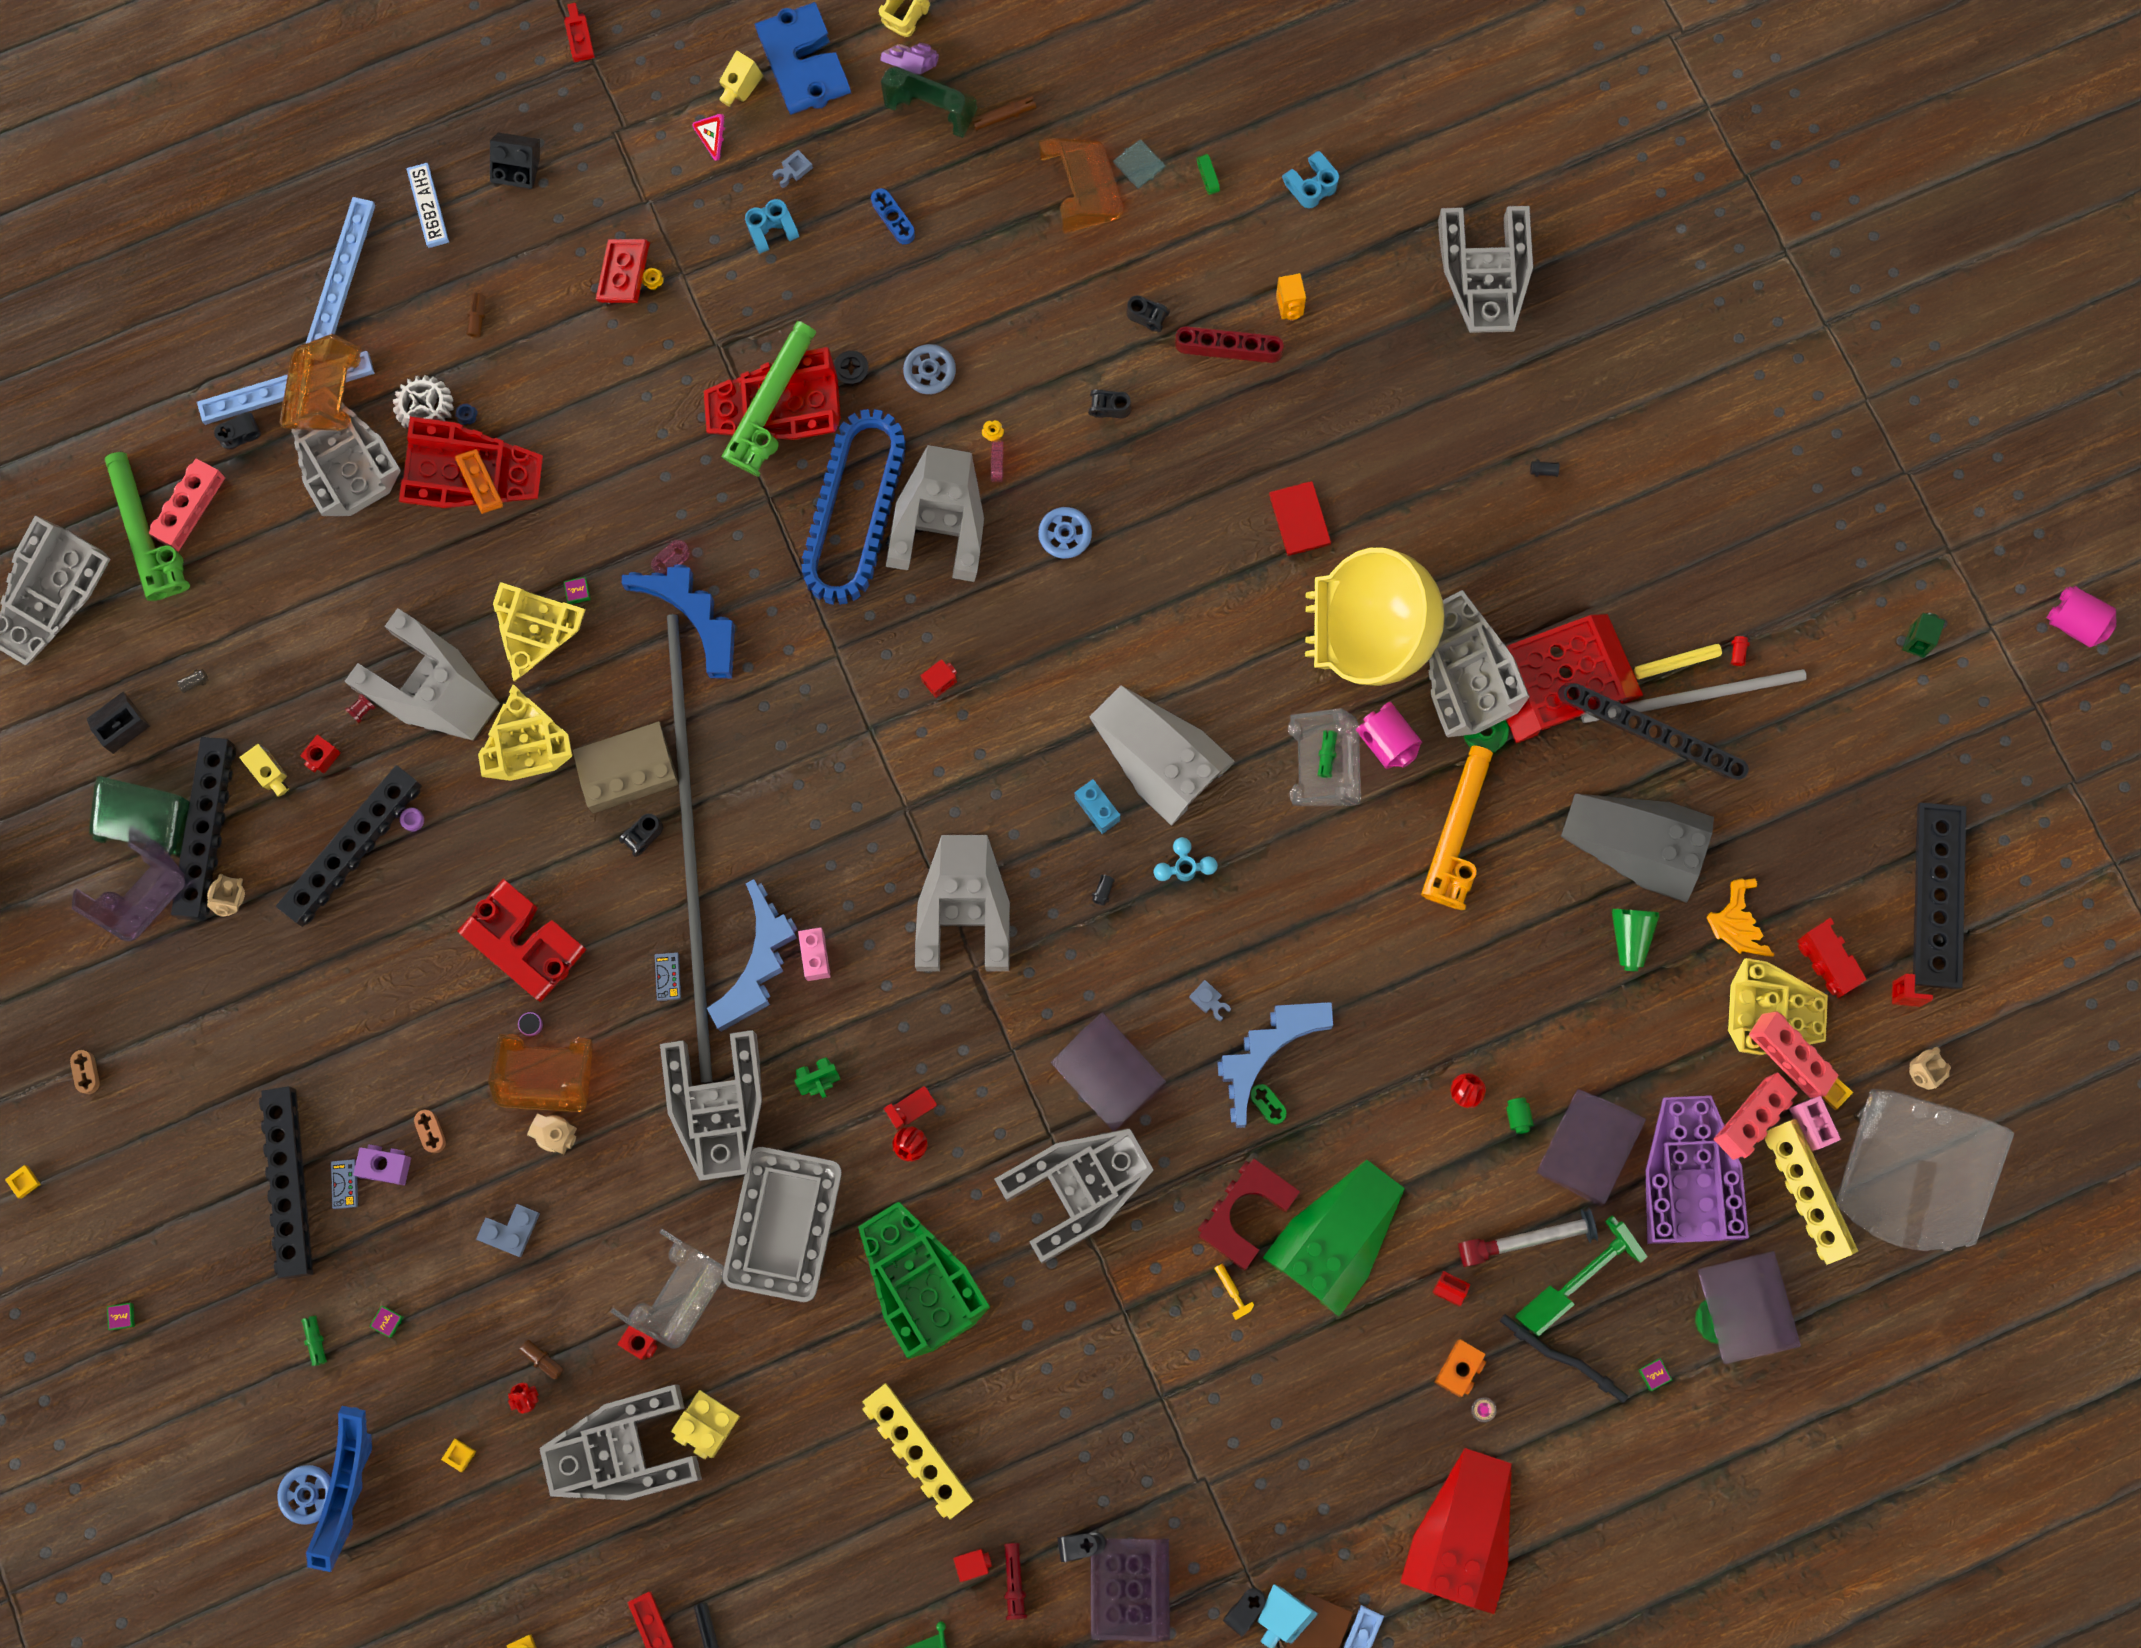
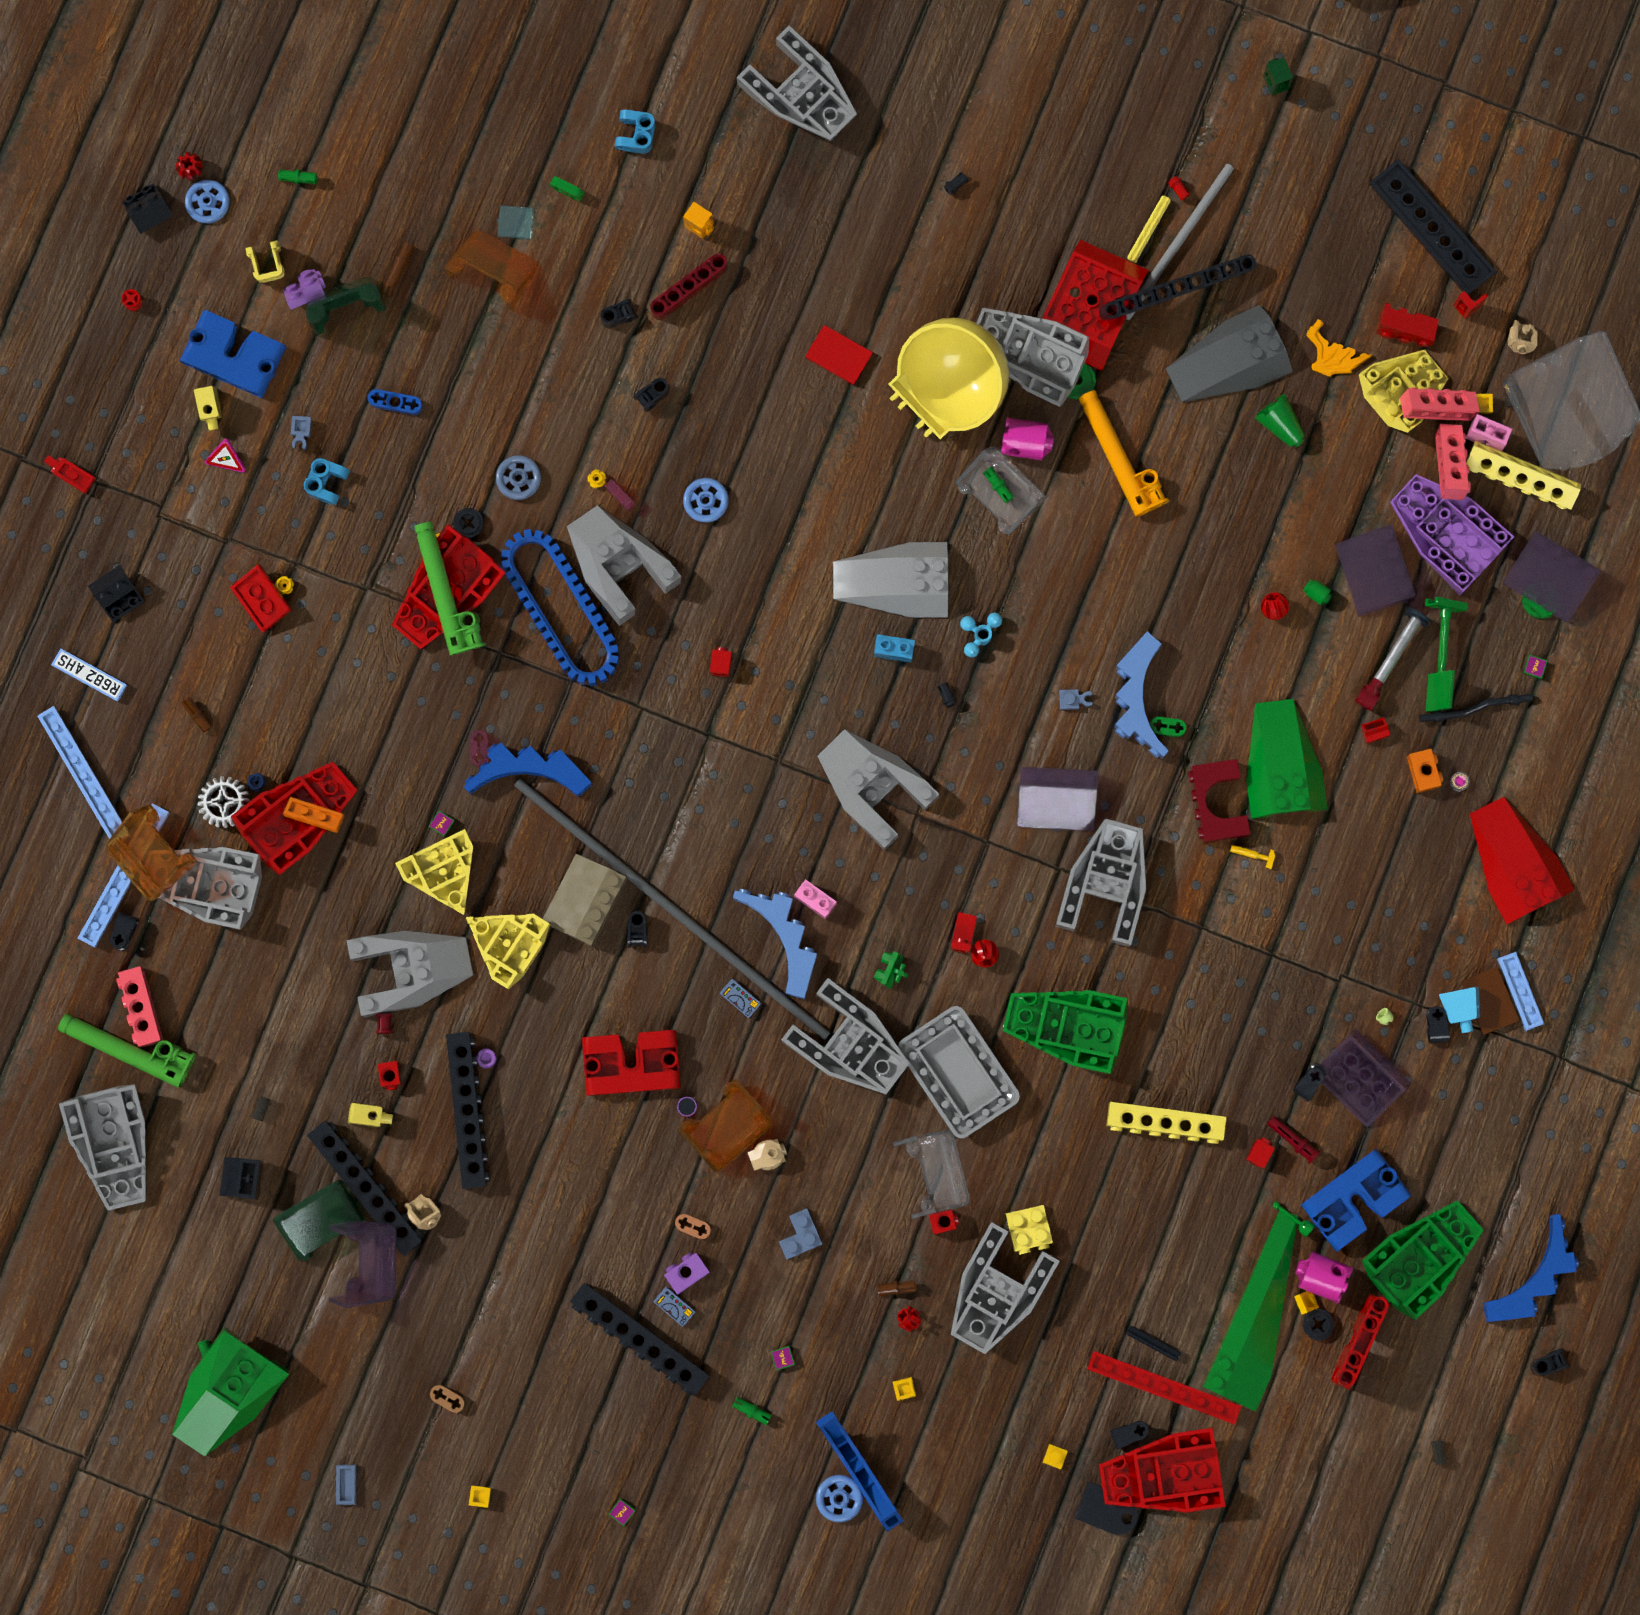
camera: 45 degrees left, 5 degrees up
none -> yellowish green hinge [1376,1008,1393,1025]

